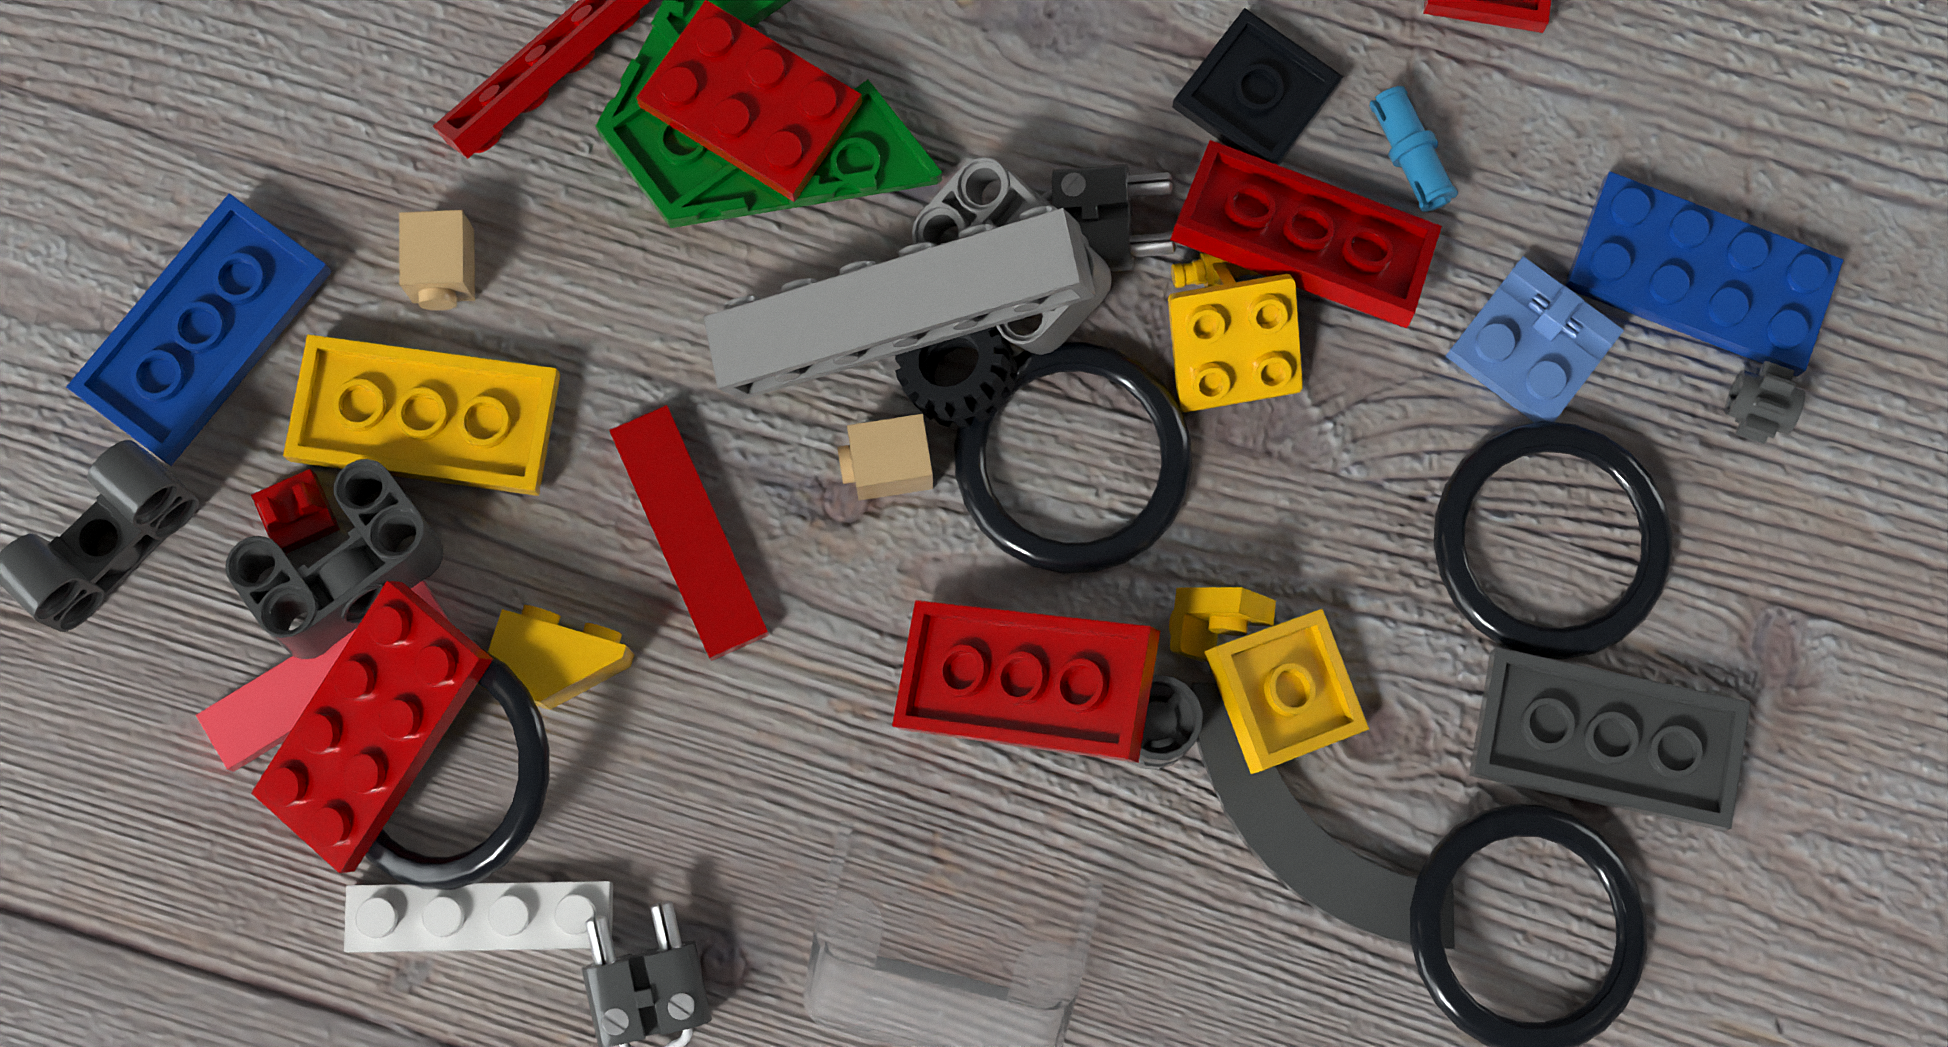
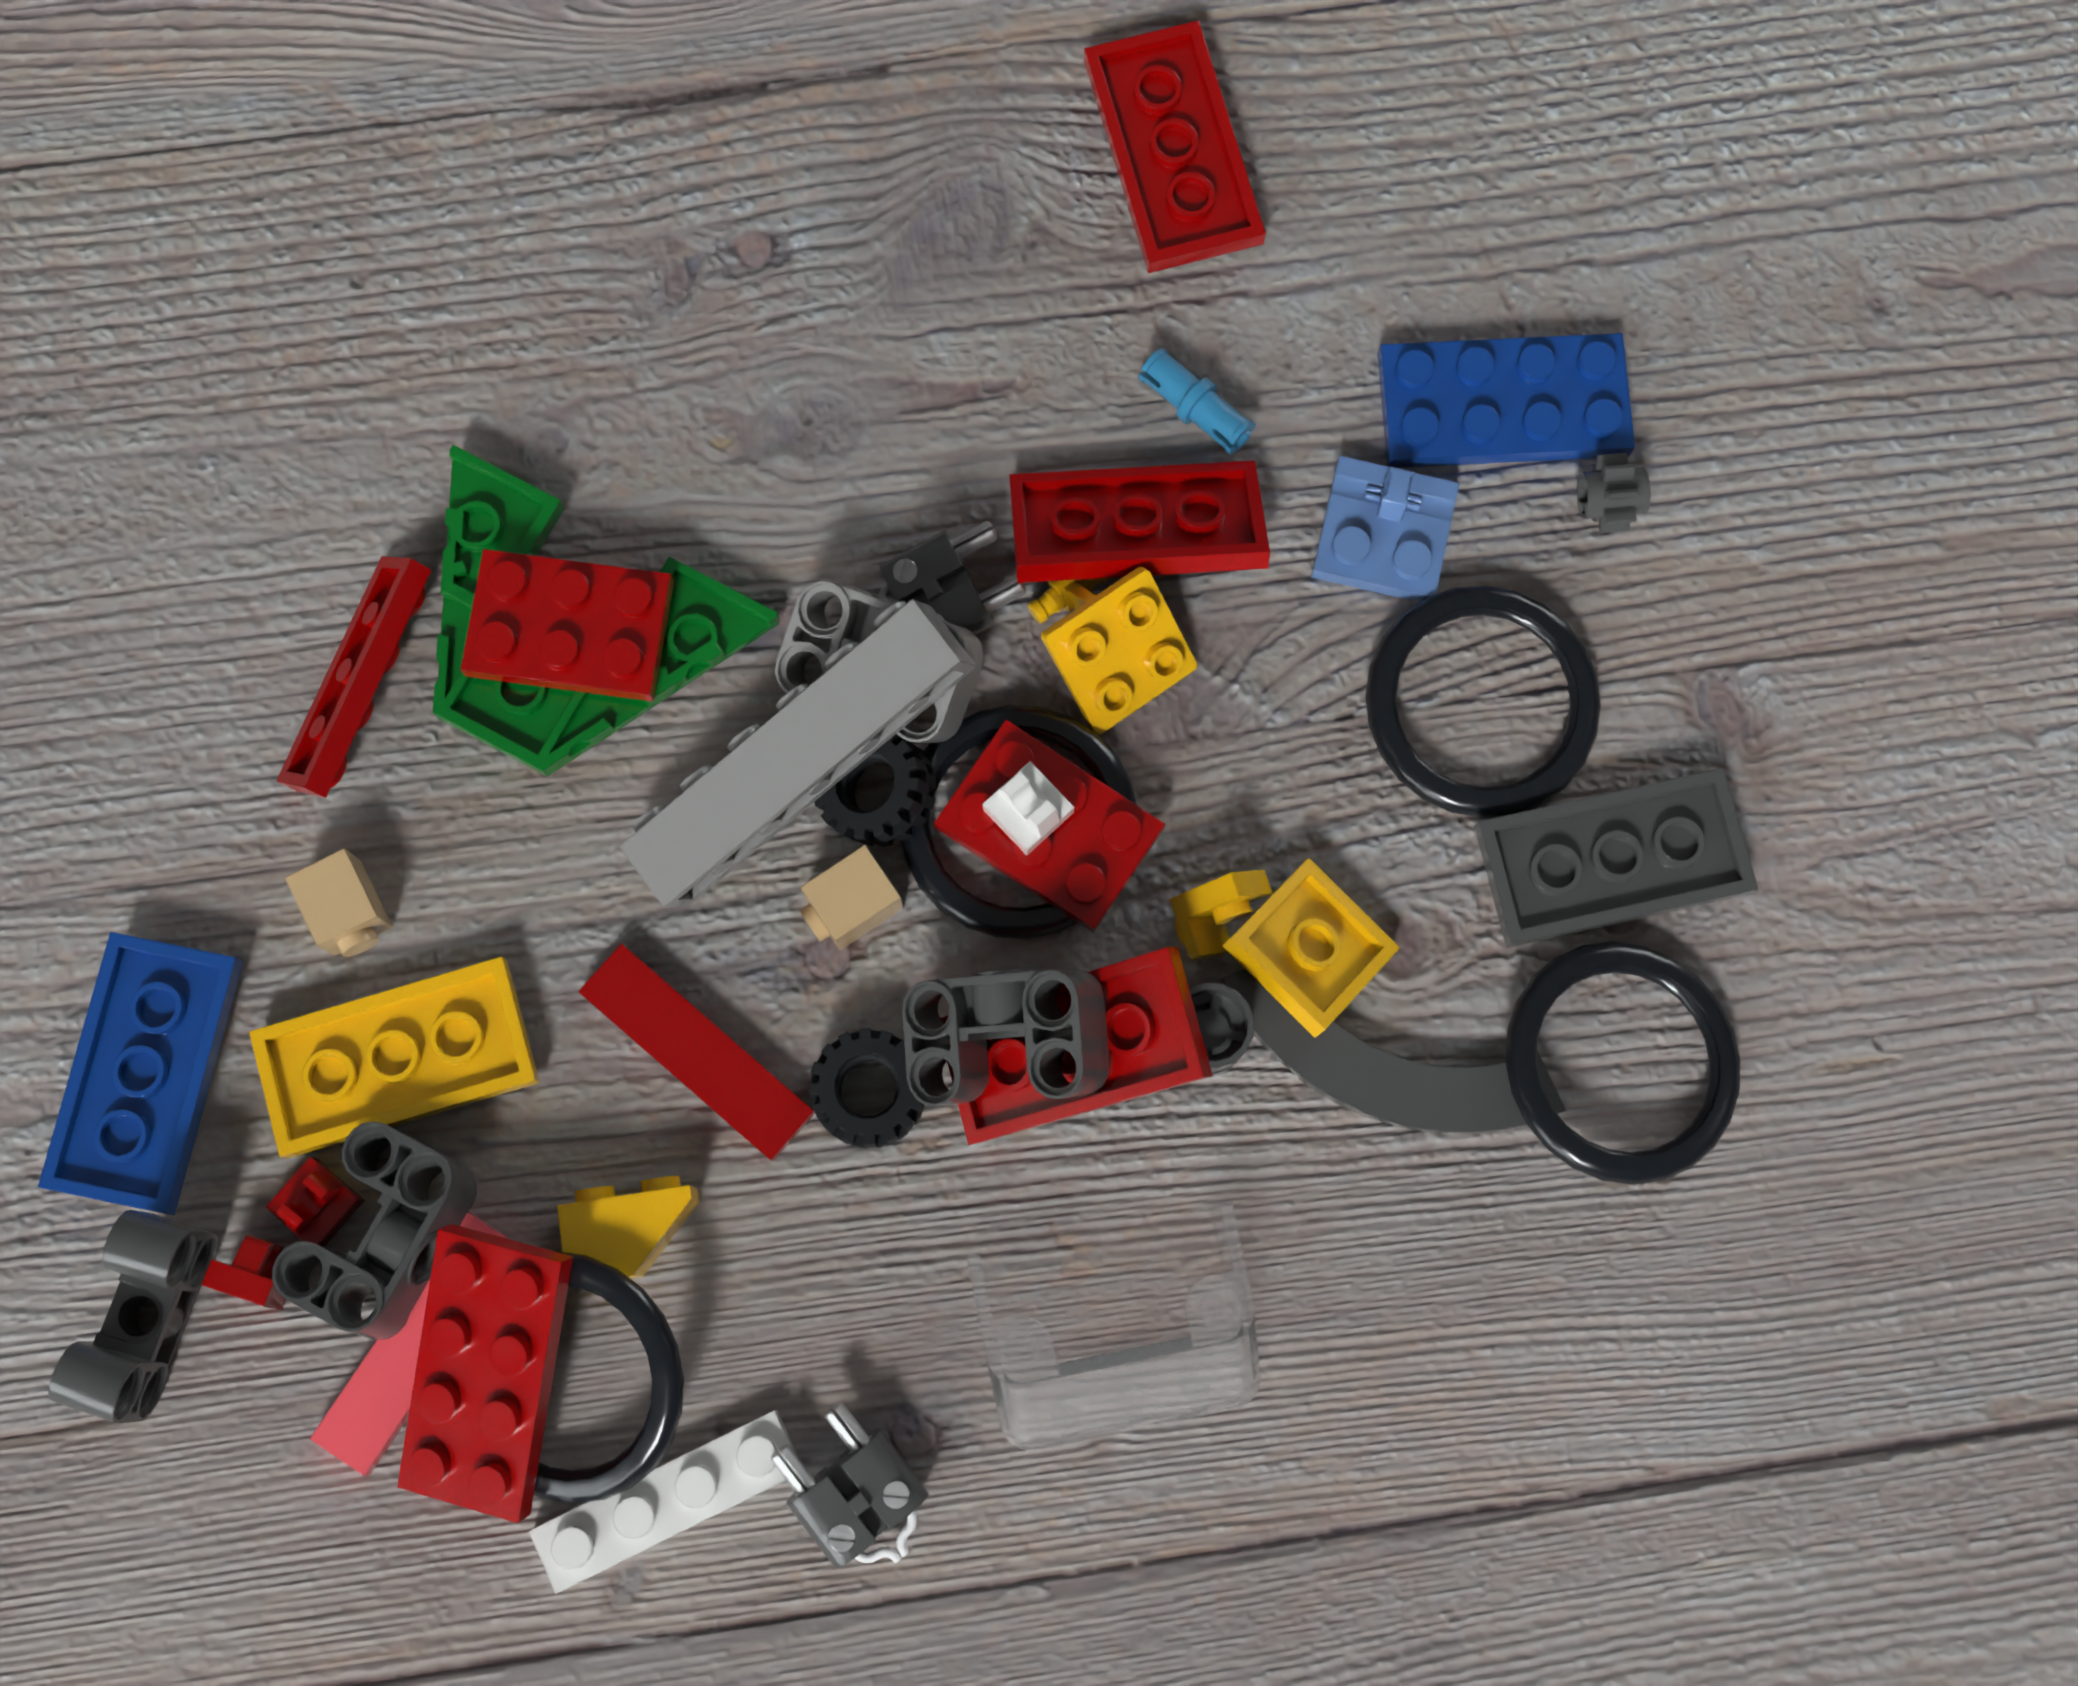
camera: 25 degrees left, 0 degrees up
black tile [1172,8,1344,165] -> none
none -> red tile [201,1235,286,1310]
none -> black tyre [809,1028,925,1149]
none -> dark grey beam [902,969,1110,1107]
none -> red plate [934,720,1166,933]
none -> white tile [982,761,1075,856]

